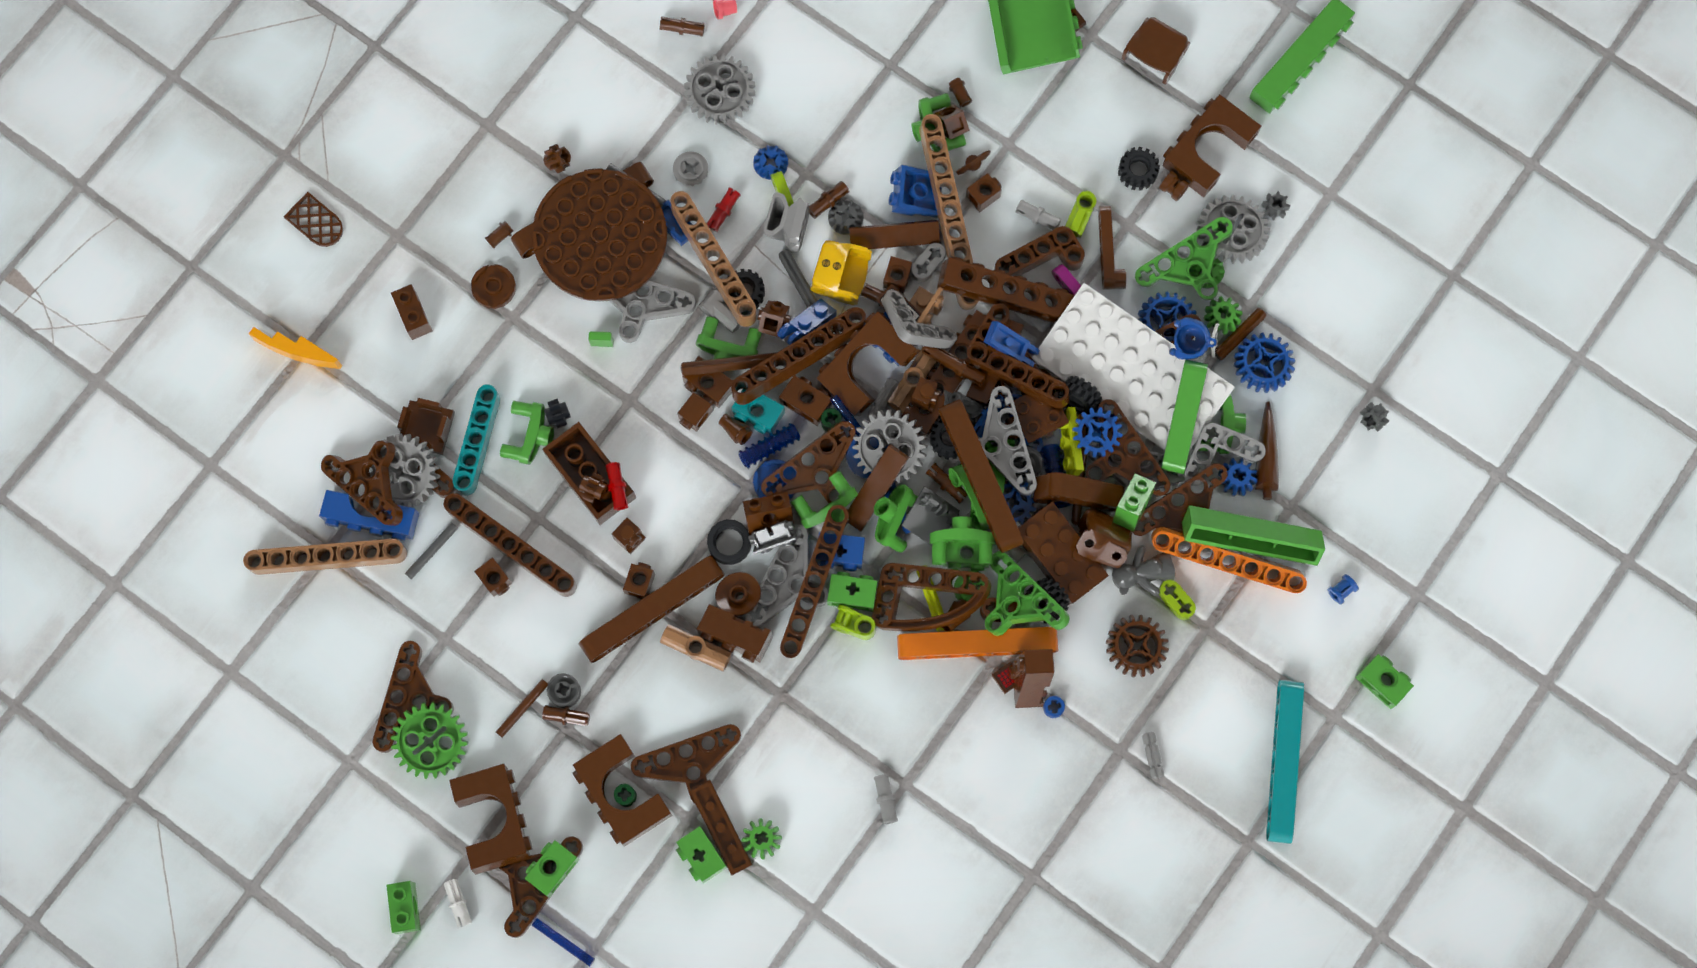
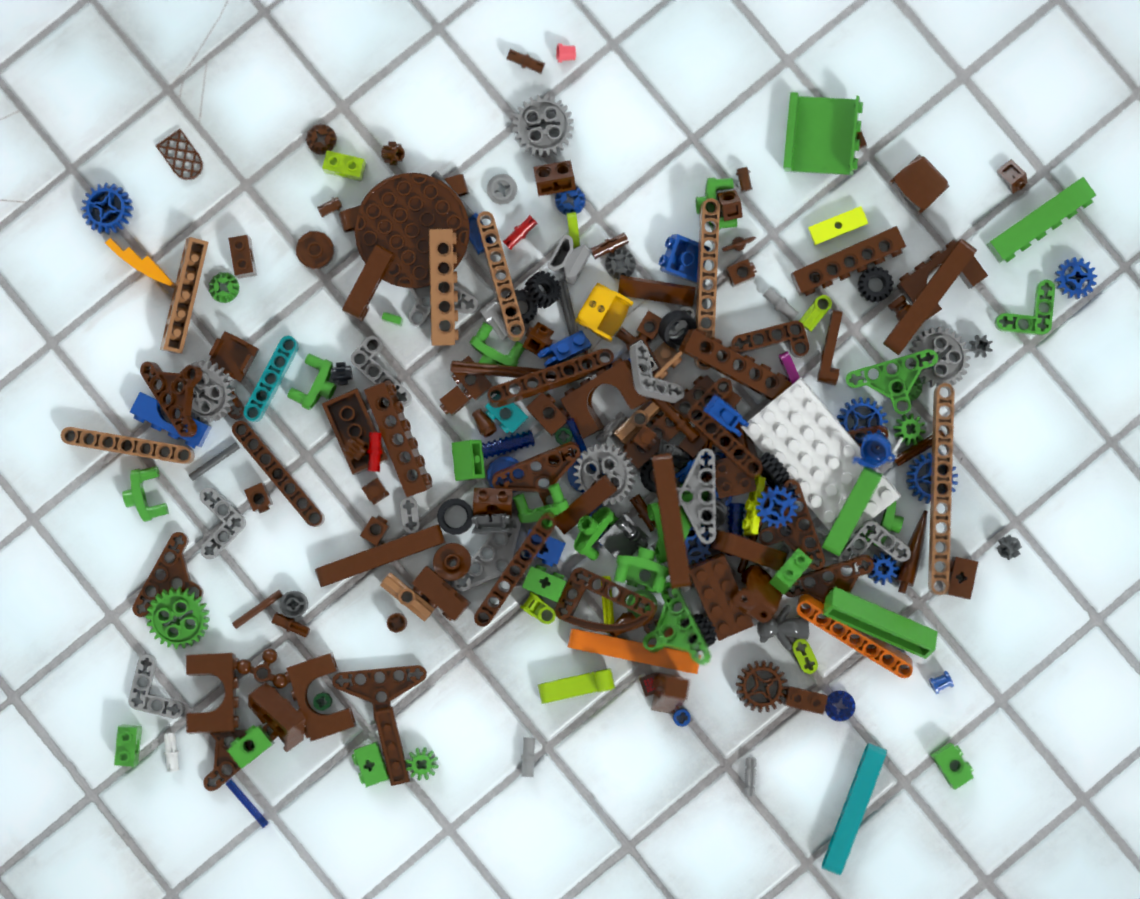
camera: 15 degrees right, 10 degrees up
none -> blue gear [81,183,134,235]
none -> bright green connector [122,466,169,522]
none -> light grey beam [128,654,185,719]
none -> medium nougat brick [160,237,209,354]
none -> light grey beam [200,488,246,559]
none -> bright green gear [209,273,239,303]
none -> reddish brown piece [237,648,288,689]
none -> reddish brown wedge [248,682,305,753]
none -> reddish brown gear [306,124,337,155]
none -> lime brick [322,150,366,182]
none -> reddish brown beam [342,245,394,322]
none -> light grey beam [351,336,412,407]
none -> reddish brown brick [364,380,432,498]
none -> reddish brown wheel [387,613,407,633]
none -> light grey beam [400,497,420,534]
none -> medium nougat brick [428,229,459,346]
none -> bright green brick [452,440,485,481]
none -> black tyre [524,271,561,308]
none -> reddish brown brick [533,160,576,196]
none -> lime beam [537,668,615,704]
none -> black tyre [658,310,697,349]
none -> reddish brown brick [783,686,828,715]
none -> reddish brown brick [790,226,906,296]
none -> neon yellow tile [808,206,868,245]
none -> clear blue gear [825,691,855,722]
none -> reddish brown beam [883,238,977,355]
none -> medium nougat beam [928,383,954,595]
none -> reddish brown brick [945,557,978,600]
none -> bright green beam [995,280,1055,335]
none -> bracket [997,159,1028,194]
none -> blue gear [1054,257,1097,299]

